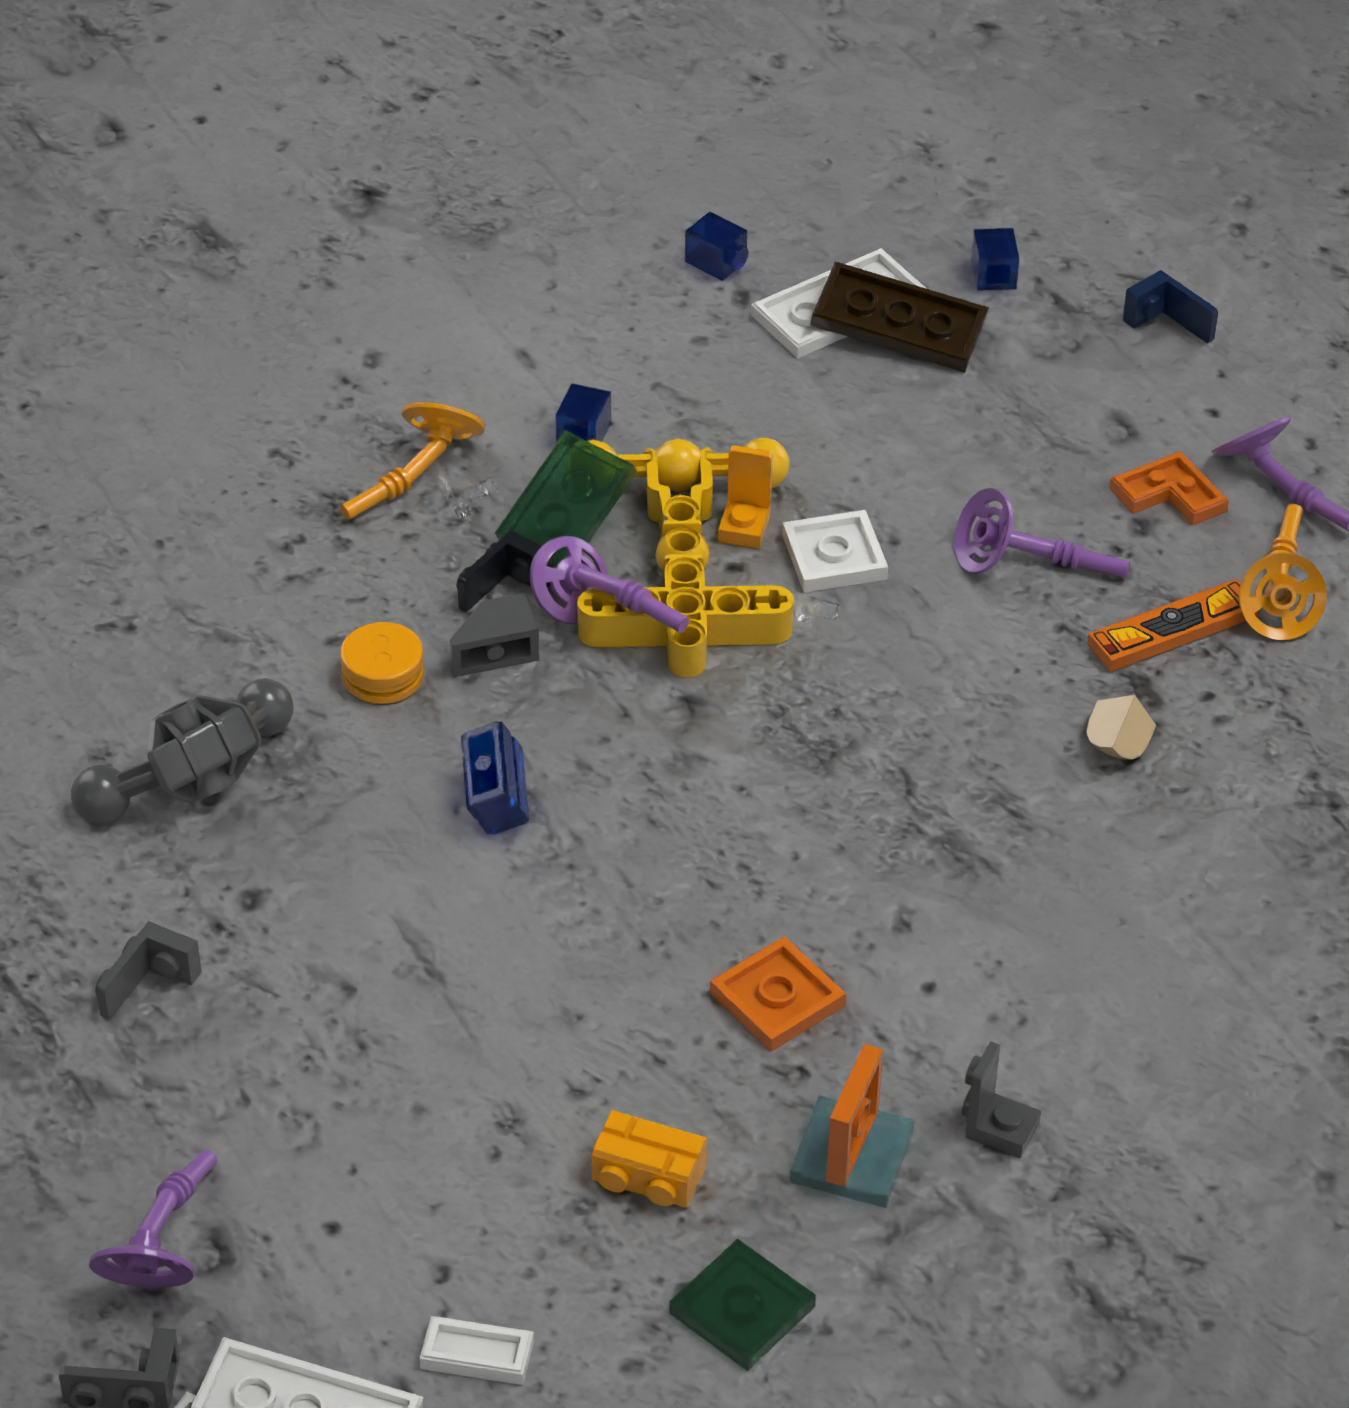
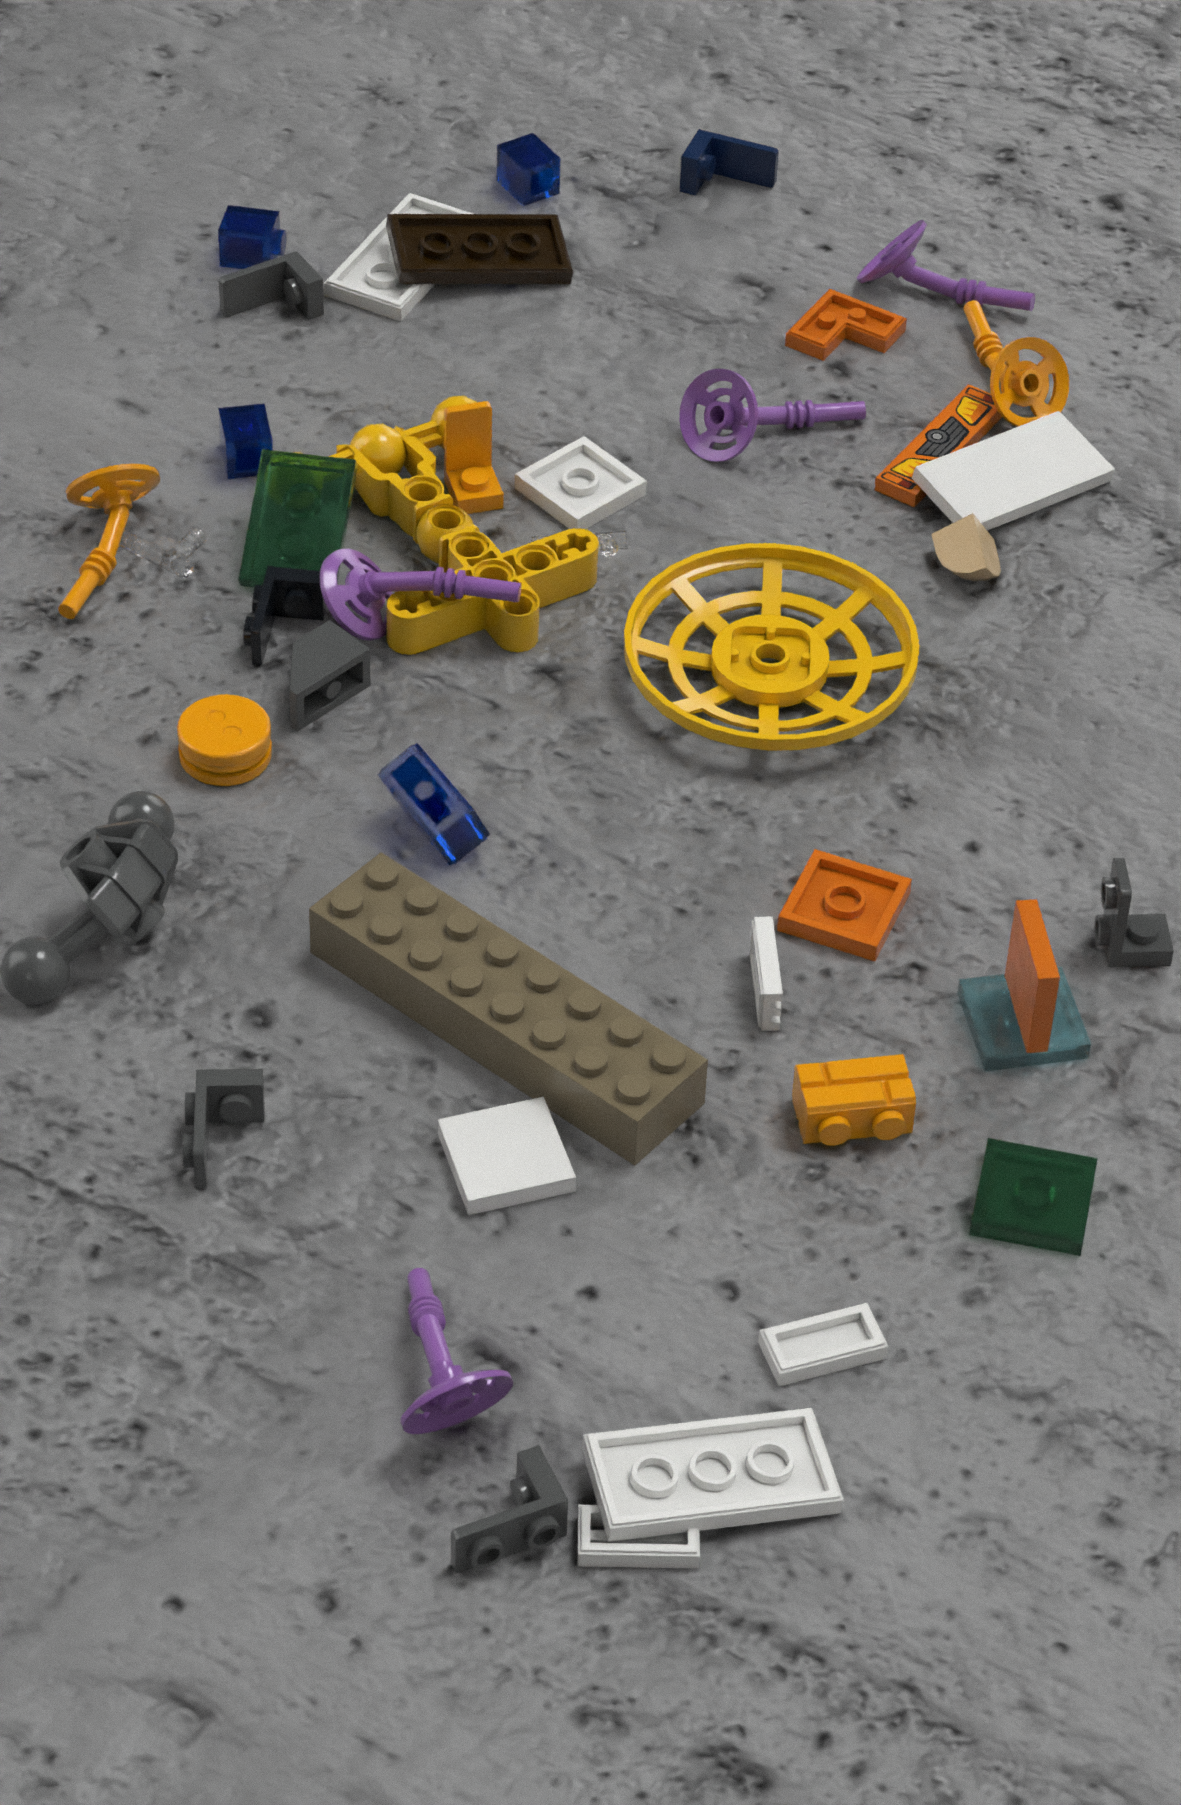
camera: 30 degrees left, 0 degrees up
none -> dark grey bracket [219,251,324,320]
none -> dark tan brick [309,852,708,1166]
none -> white tile [438,1097,576,1215]
none -> yellow dish [624,543,920,751]
none -> white tile [749,916,783,1031]
none -> white tile [912,411,1115,531]

